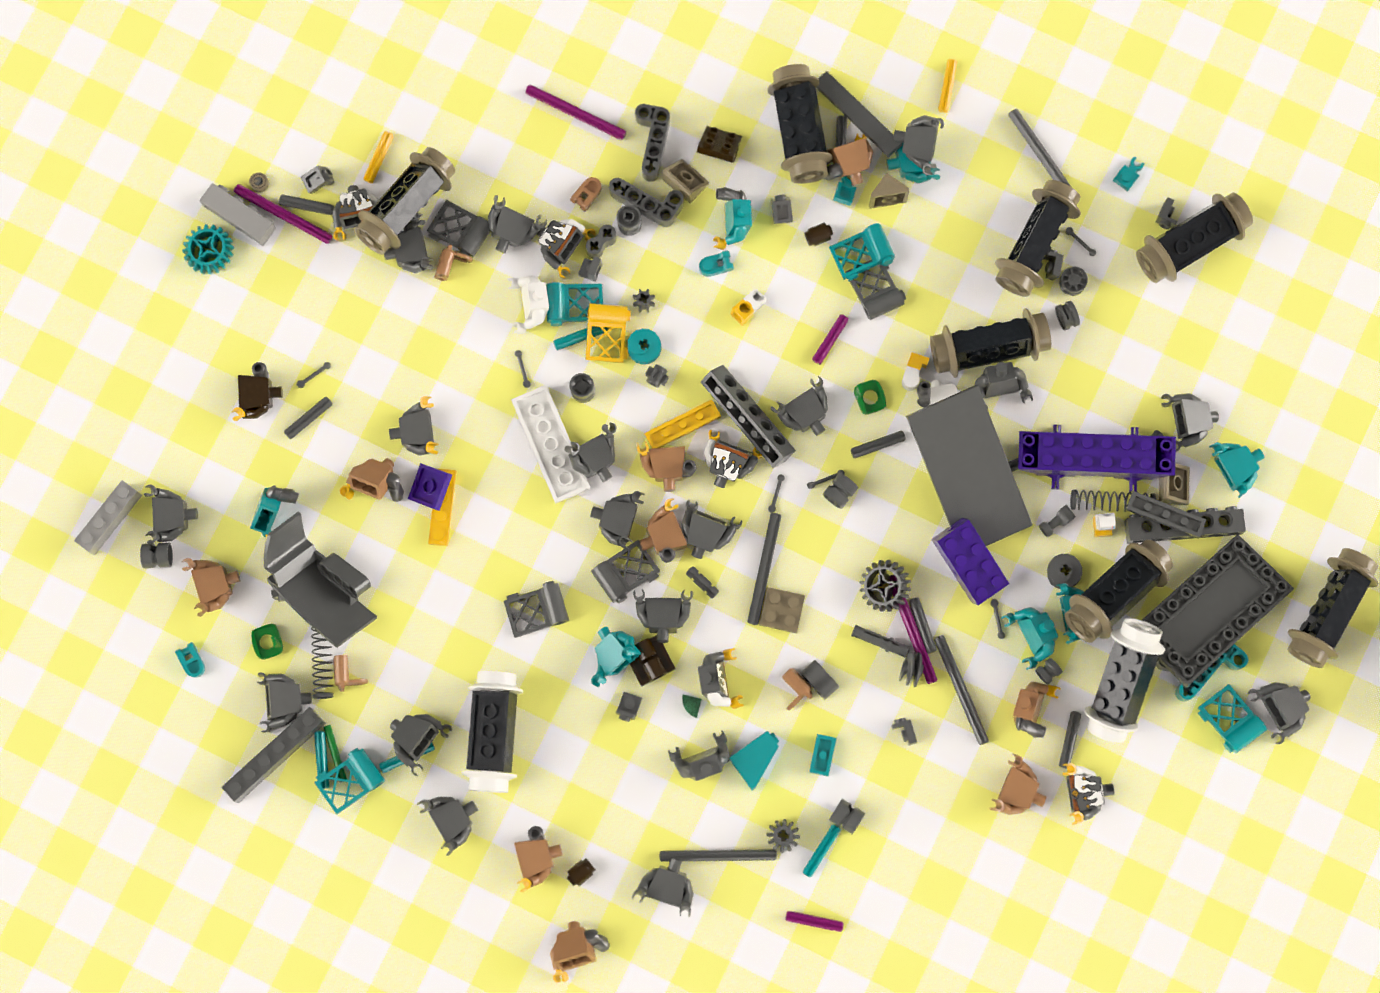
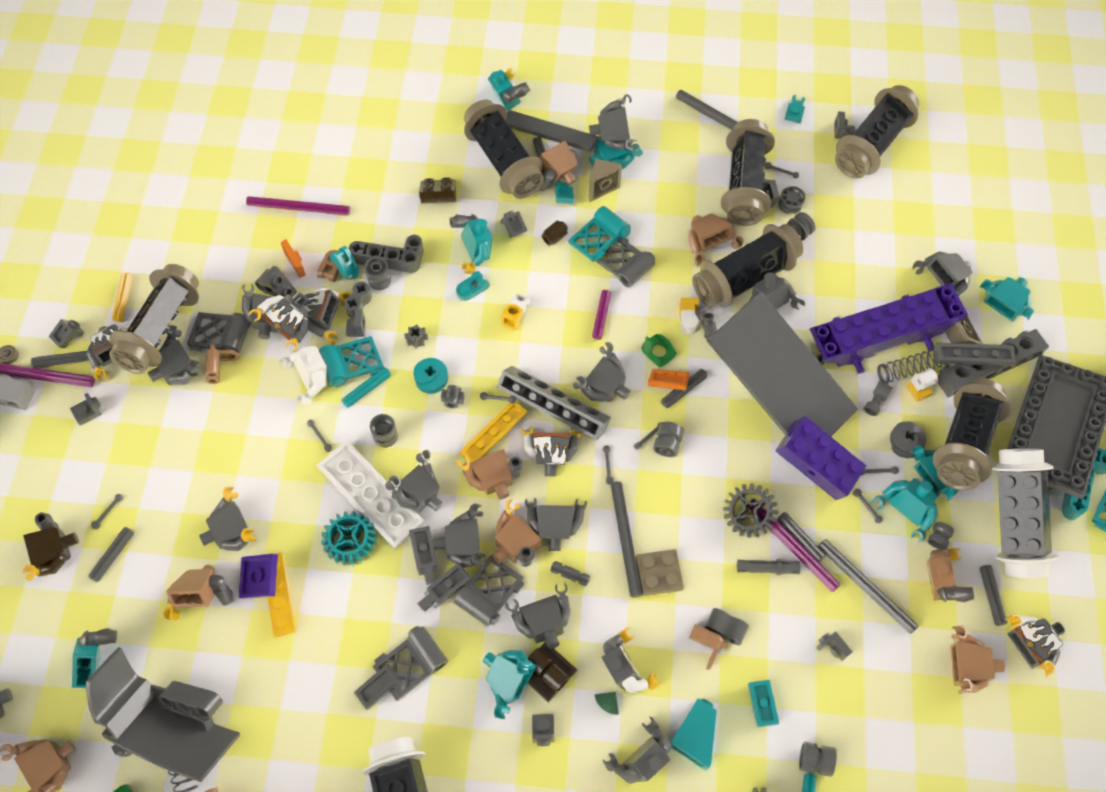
camera: 25 degrees left, 15 degrees down
yellow piece [585,303,631,363] -> none
dark grey beam [635,104,670,182] -> none
dark tan slope [662,159,709,204] -> none
dark grey piece [899,650,924,688] -> none
yellow axle [938,59,957,113] -> none
none -> dark grey bracket [70,392,102,426]
none -> torso [248,292,309,353]
none -> dark grey pin [254,266,297,297]
none -> orange plate [280,239,306,278]
none -> teal gear [321,511,377,566]
none -> teal plate [330,246,359,280]
none -> dark grey tile [354,664,401,710]
none -> dark grey hinge [409,526,438,585]
none -> dark grey hinge [417,563,473,612]
none -> dark grey hinge [480,392,516,404]
none -> torso [487,68,530,112]
none -> orange plate [648,369,690,390]
none -> medium nougat torso [688,213,744,266]
none -> dark grey hinge [861,467,899,476]

